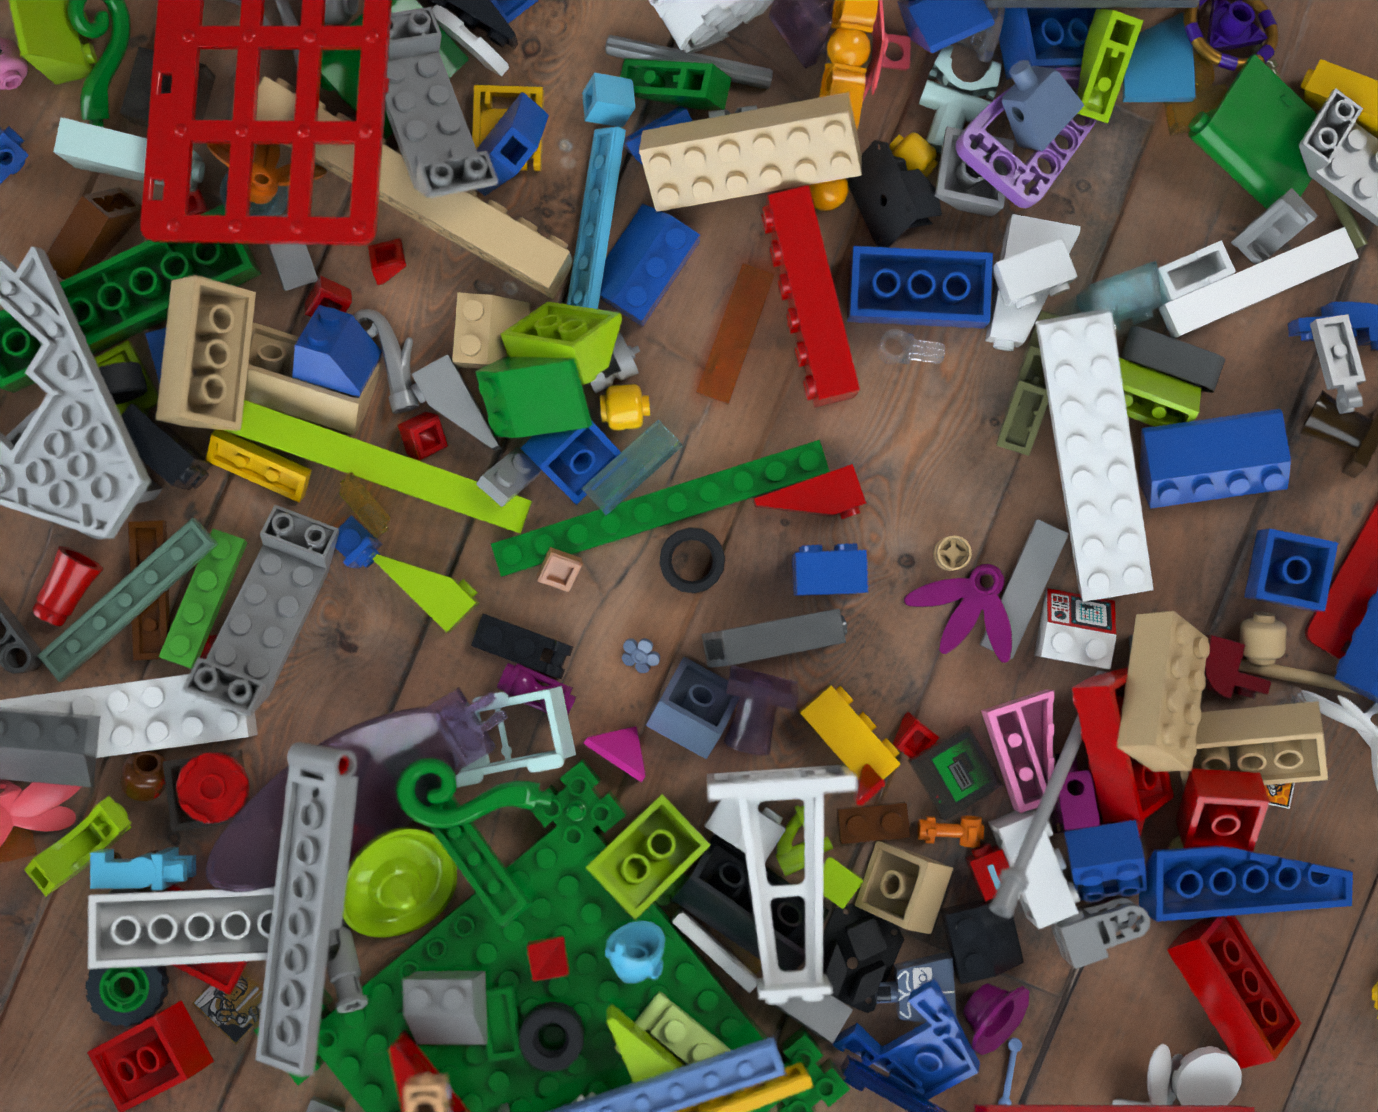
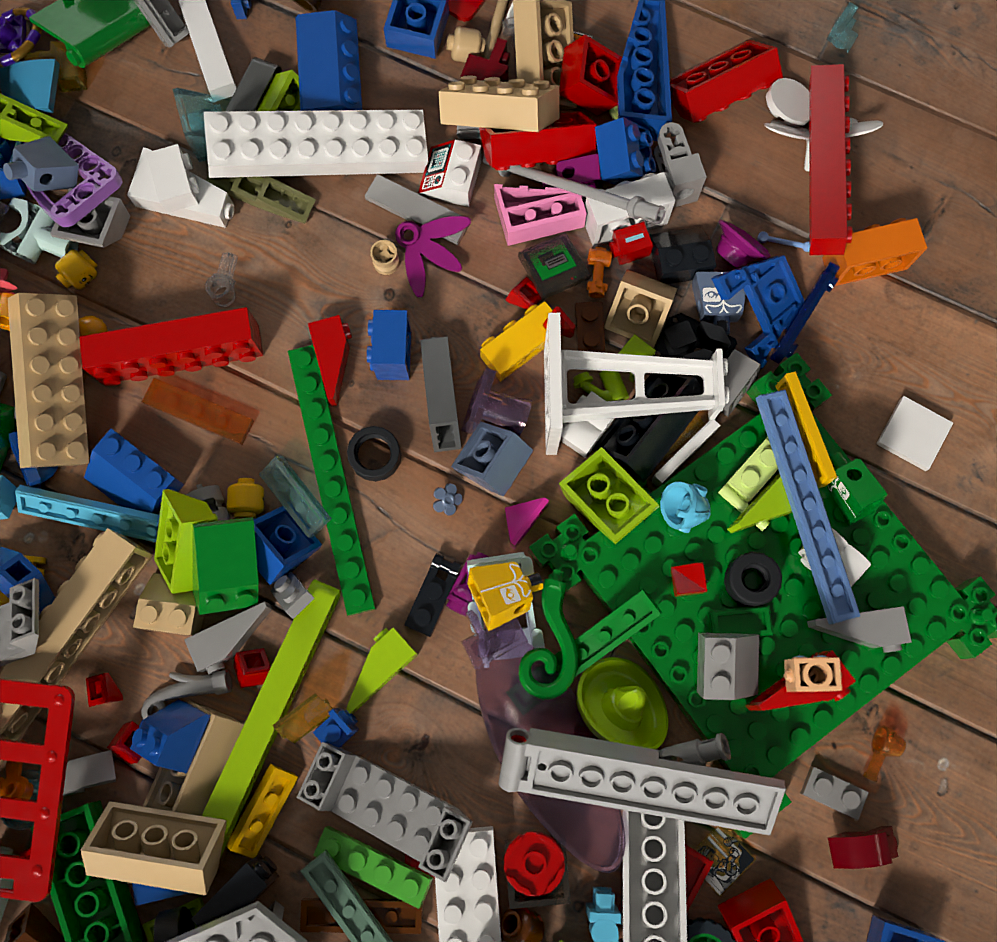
camera: 85 degrees left, 10 degrees down
nougat tile [536,547,583,592] -> none
blue brick [847,246,993,329] -> none
black piece [848,140,942,248] -> none
white brick [1148,240,1236,306] -> none
none -> yellow torso [467,562,543,631]

